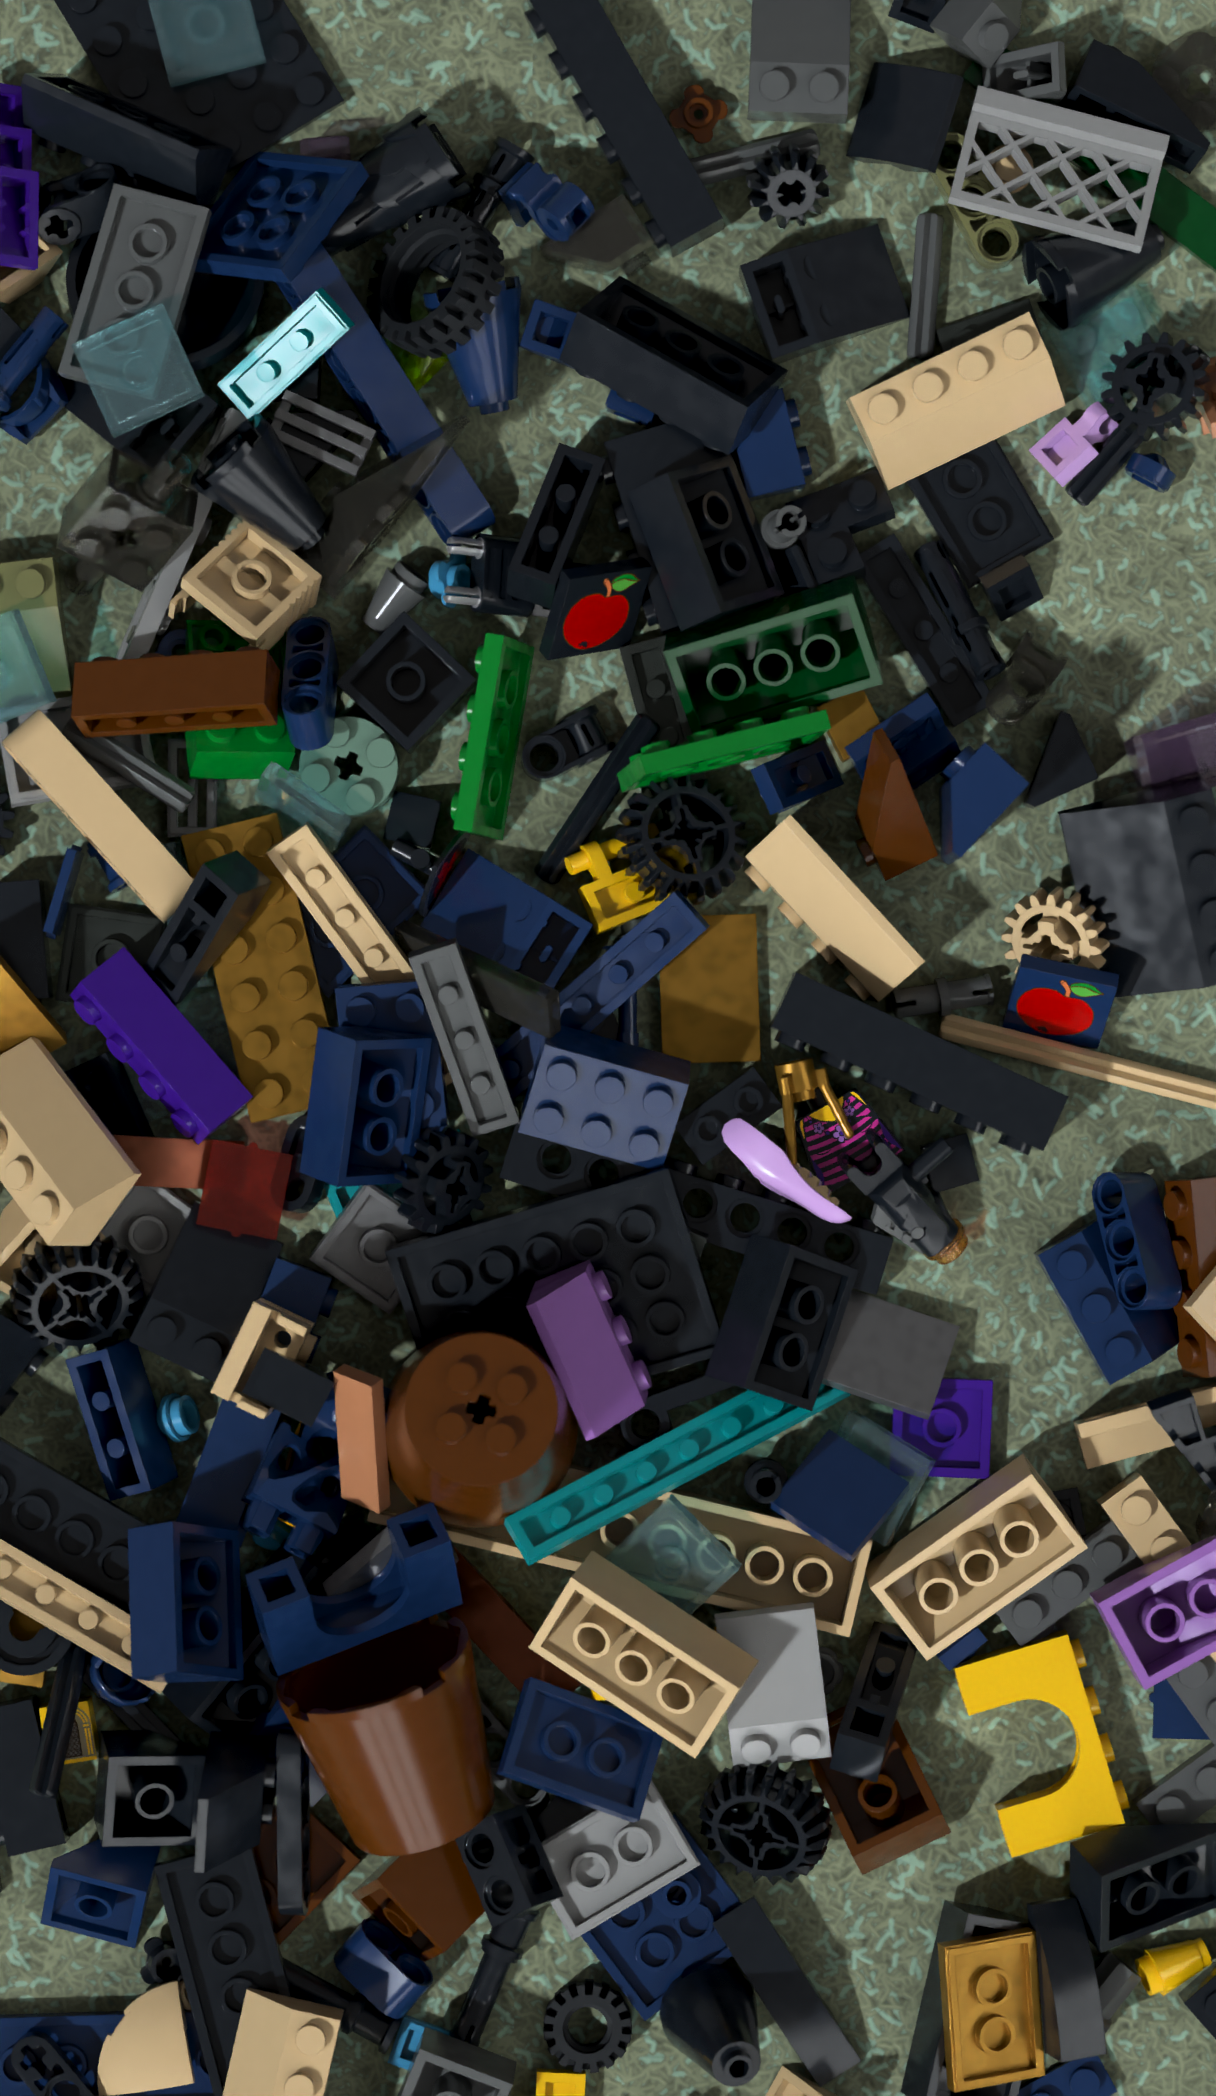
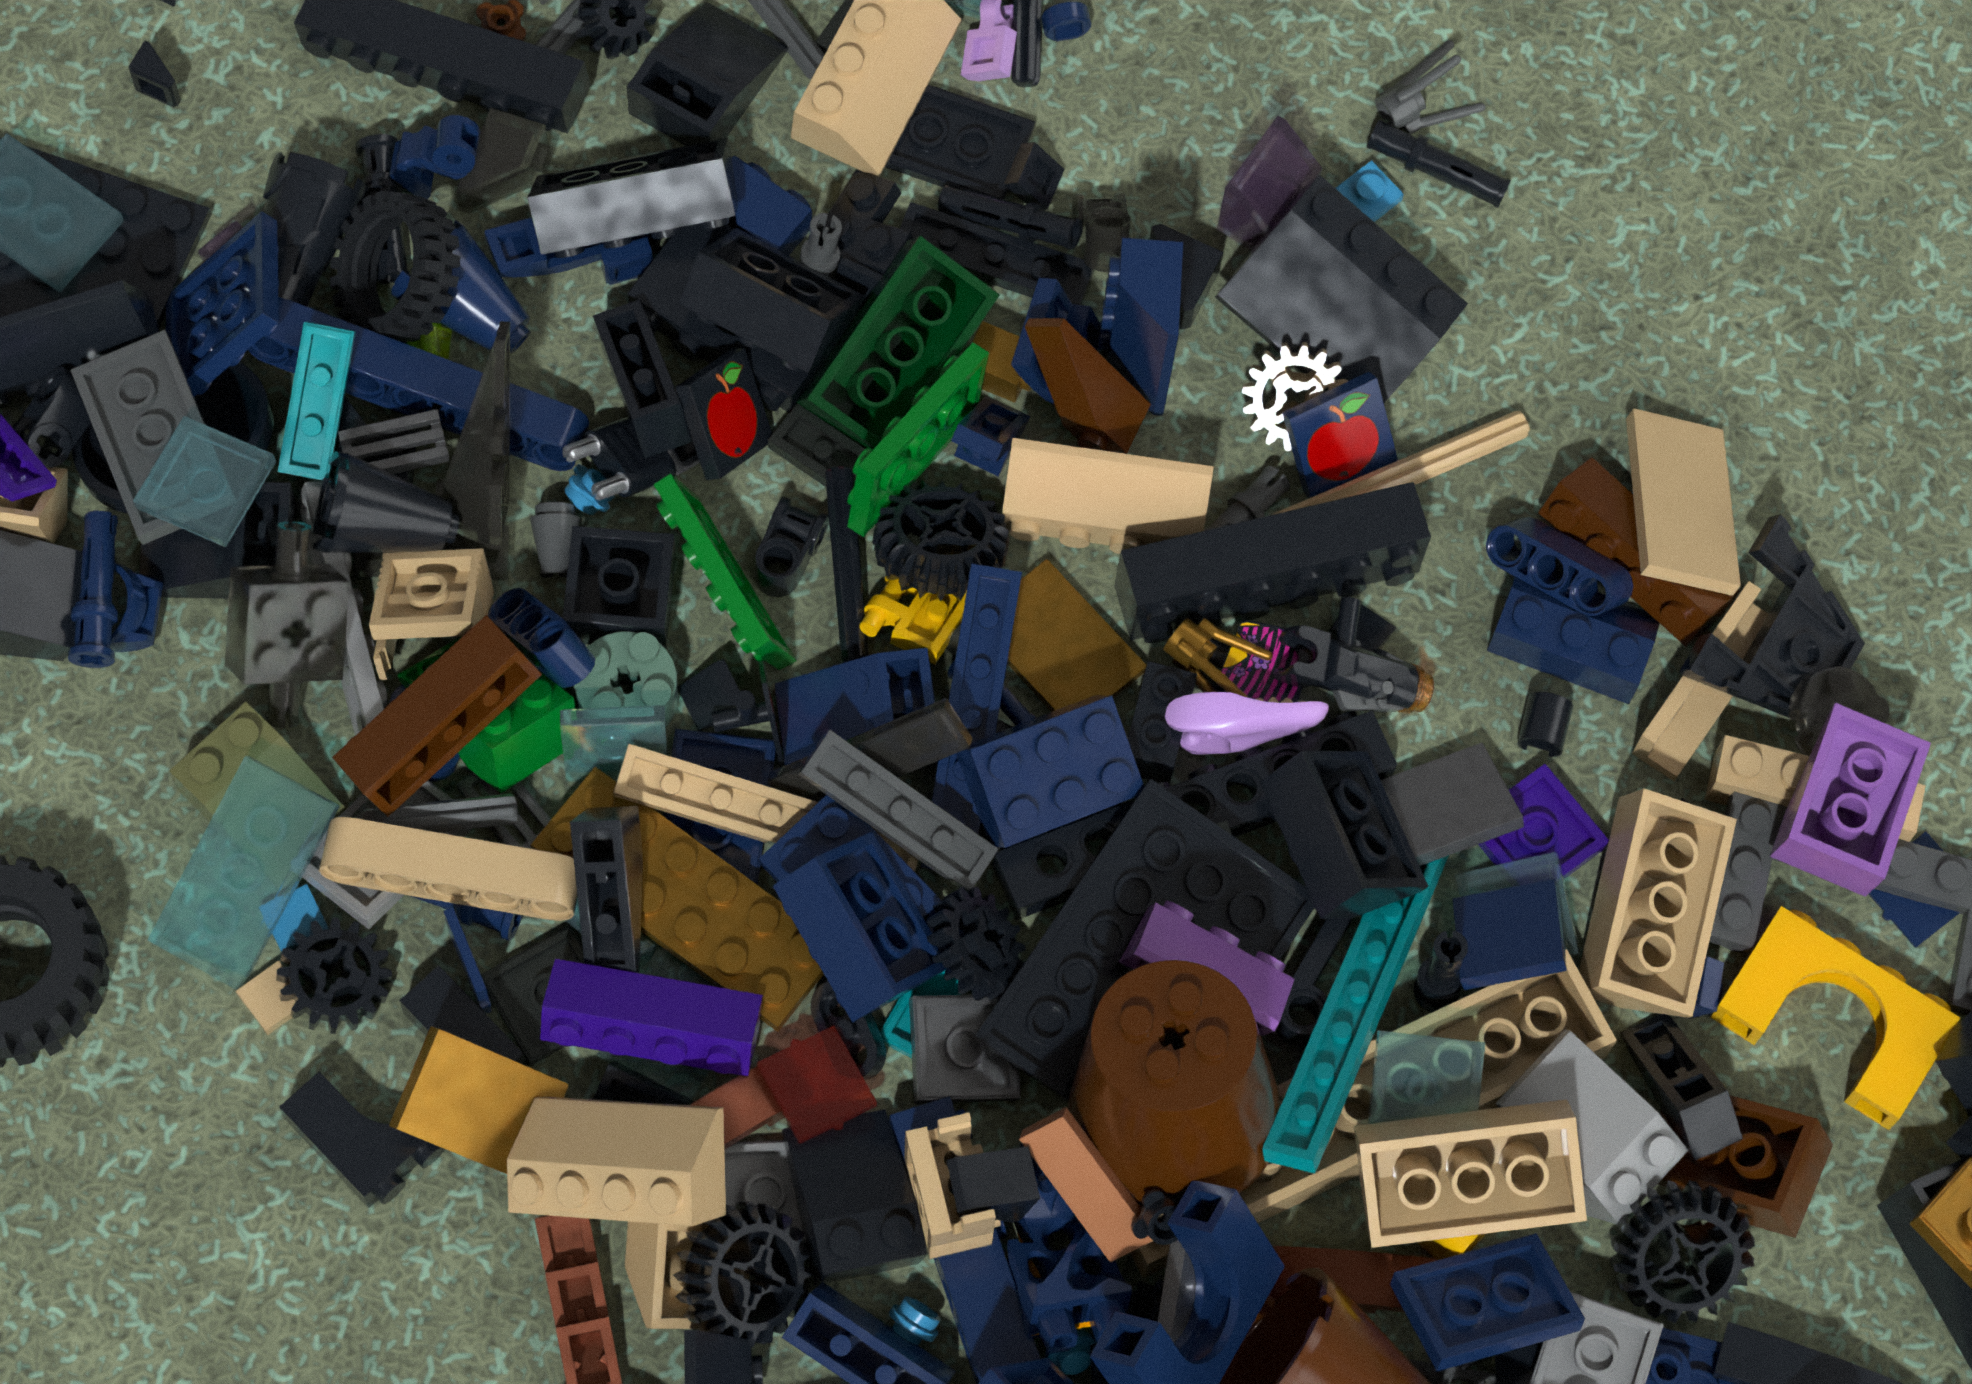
camera: 55 degrees left, 20 degrees down
none -> black plate [1131,1189,1183,1245]
none -> black beam [1517,692,1573,757]

